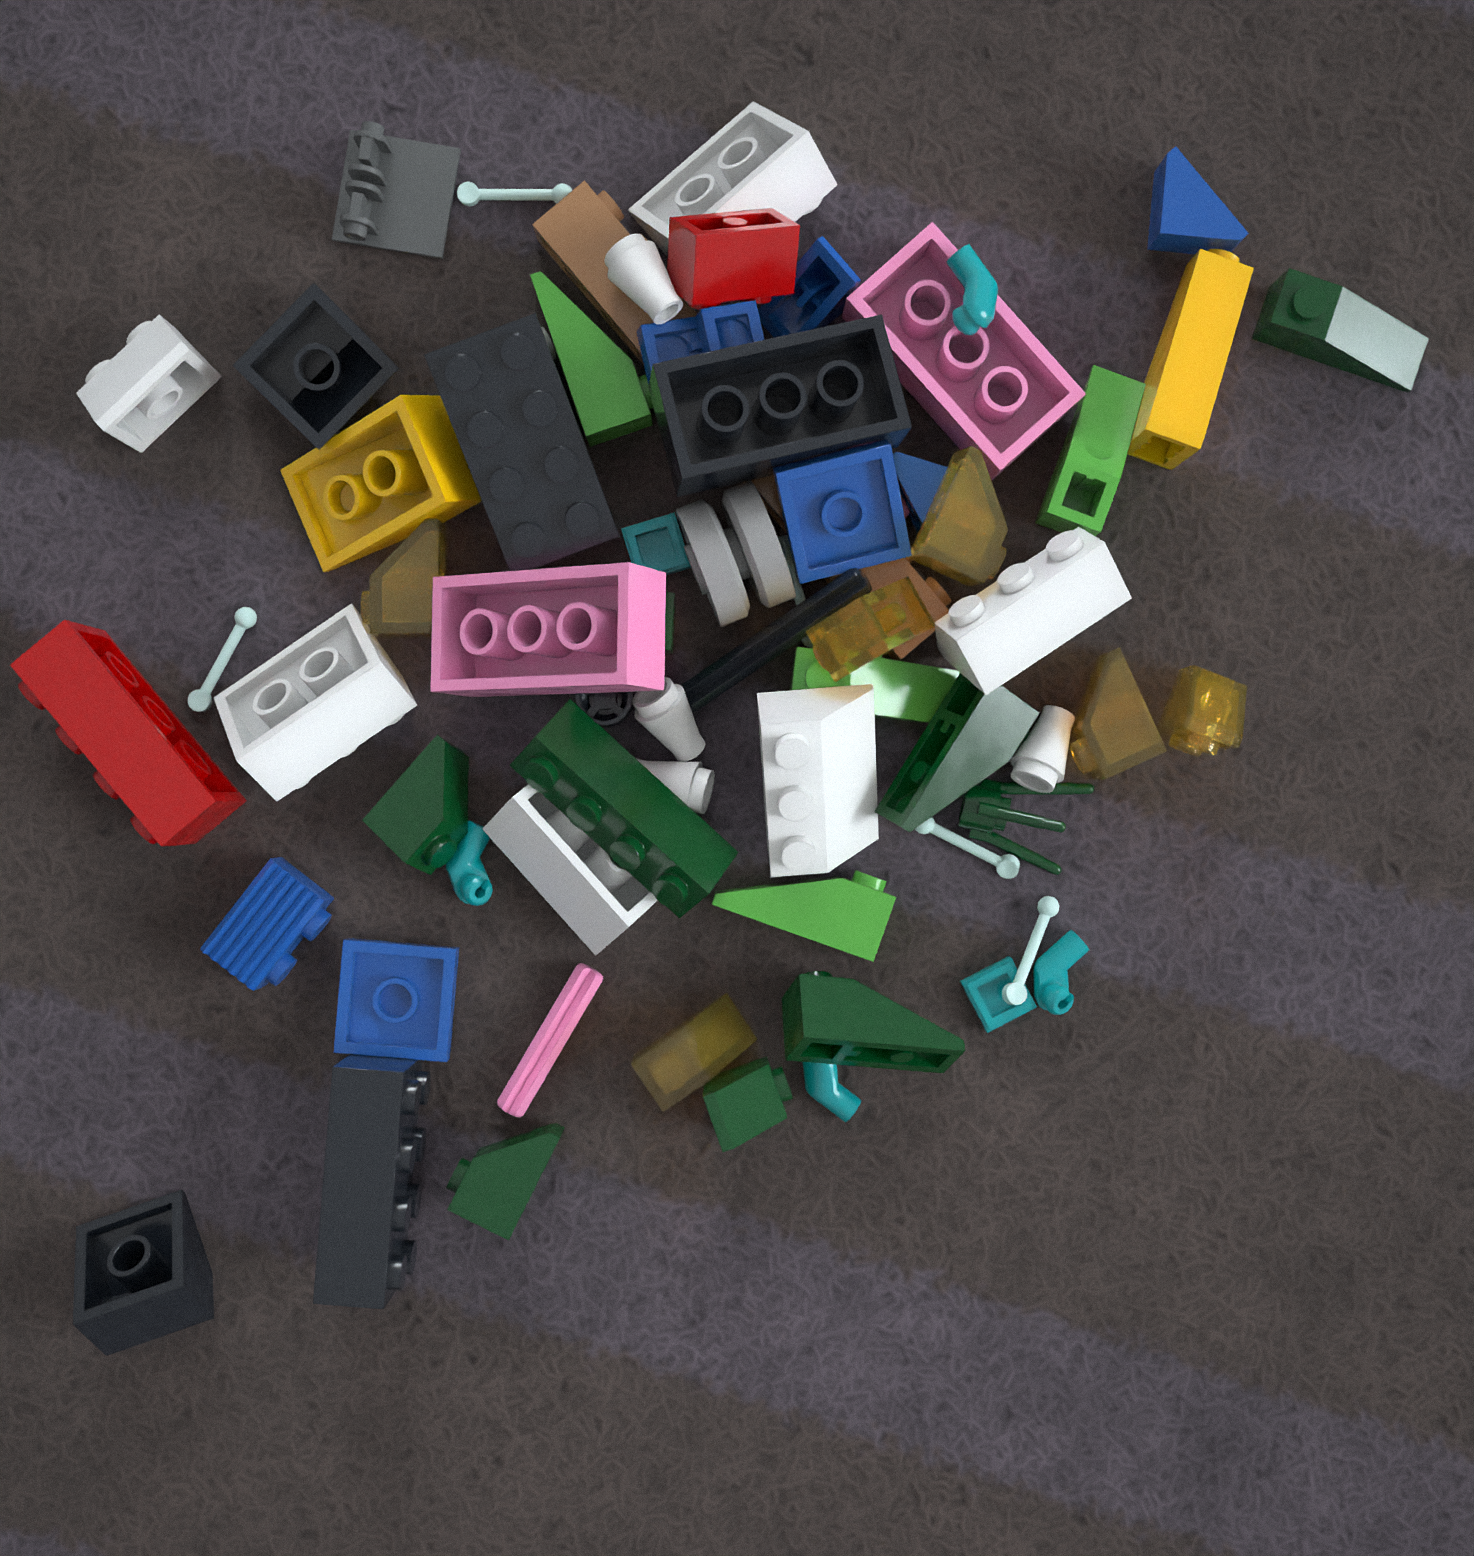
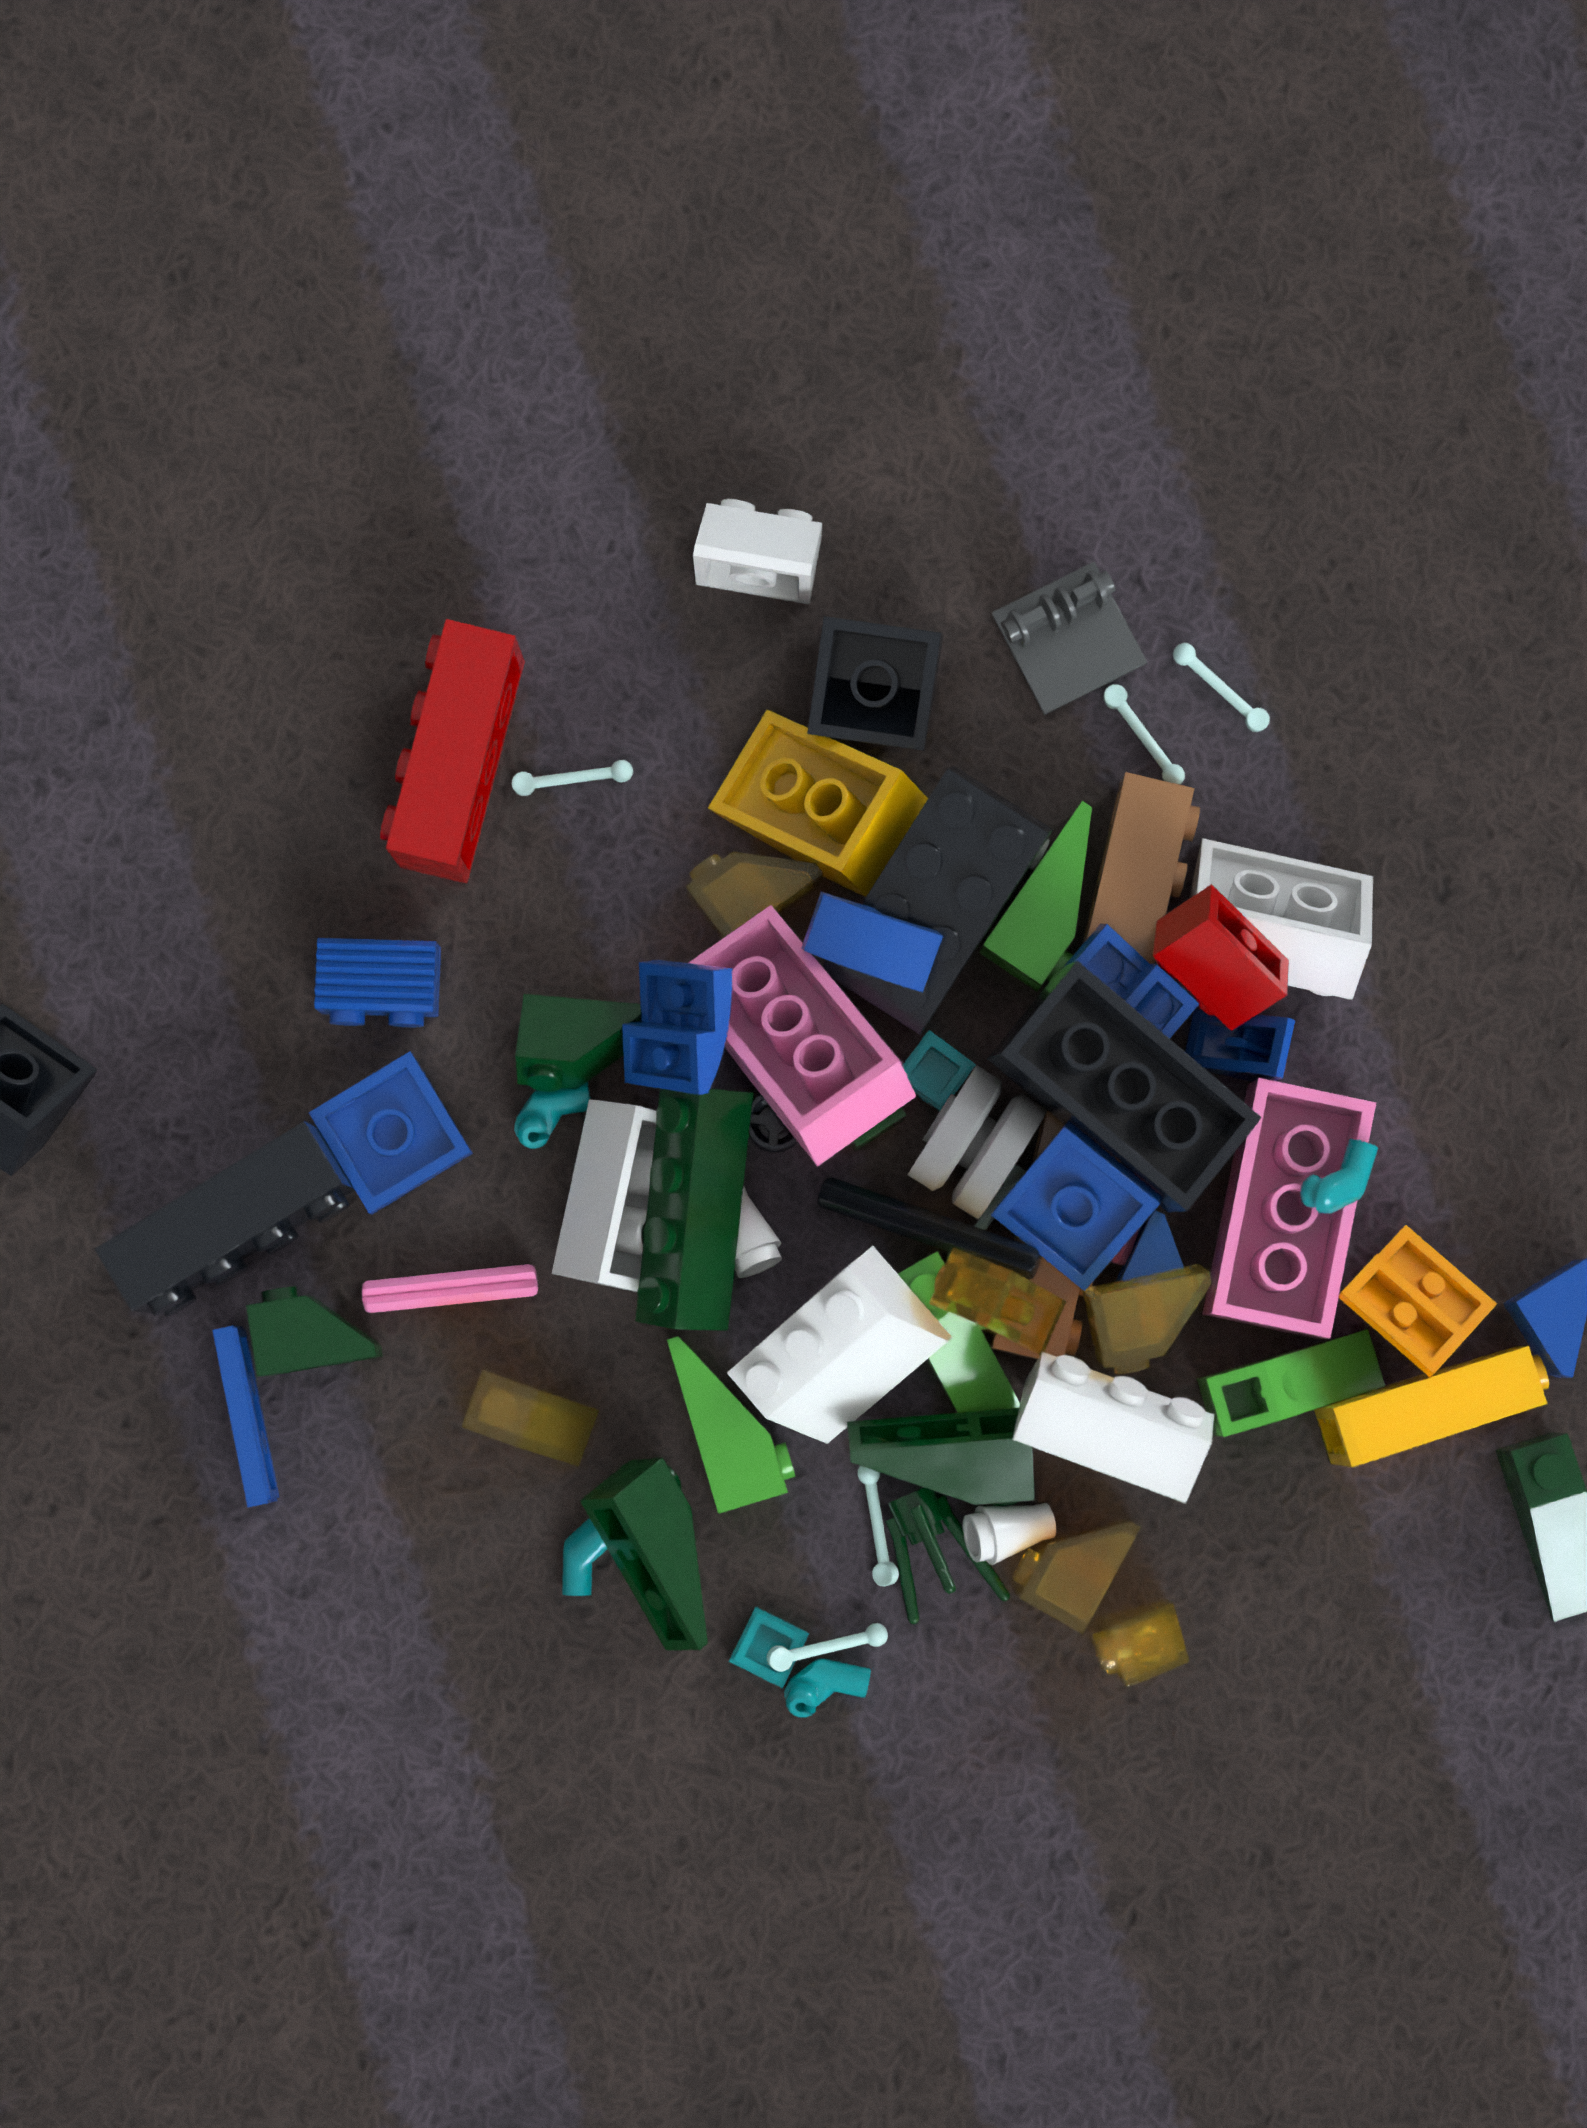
camera: 50 degrees right, 5 degrees down
white slope [214,603,417,801] -> none
white cone [604,234,683,325] -> none
white cone [632,677,705,761] -> none
dark green slope [703,1056,793,1152] -> none
none -> blue tile [212,1326,280,1507]
none -> blue slope [622,960,732,1095]
none -> blue slope [801,892,943,993]
none -> light aqua hinge [1173,643,1270,732]
none -> light orange slope [1338,1225,1497,1378]

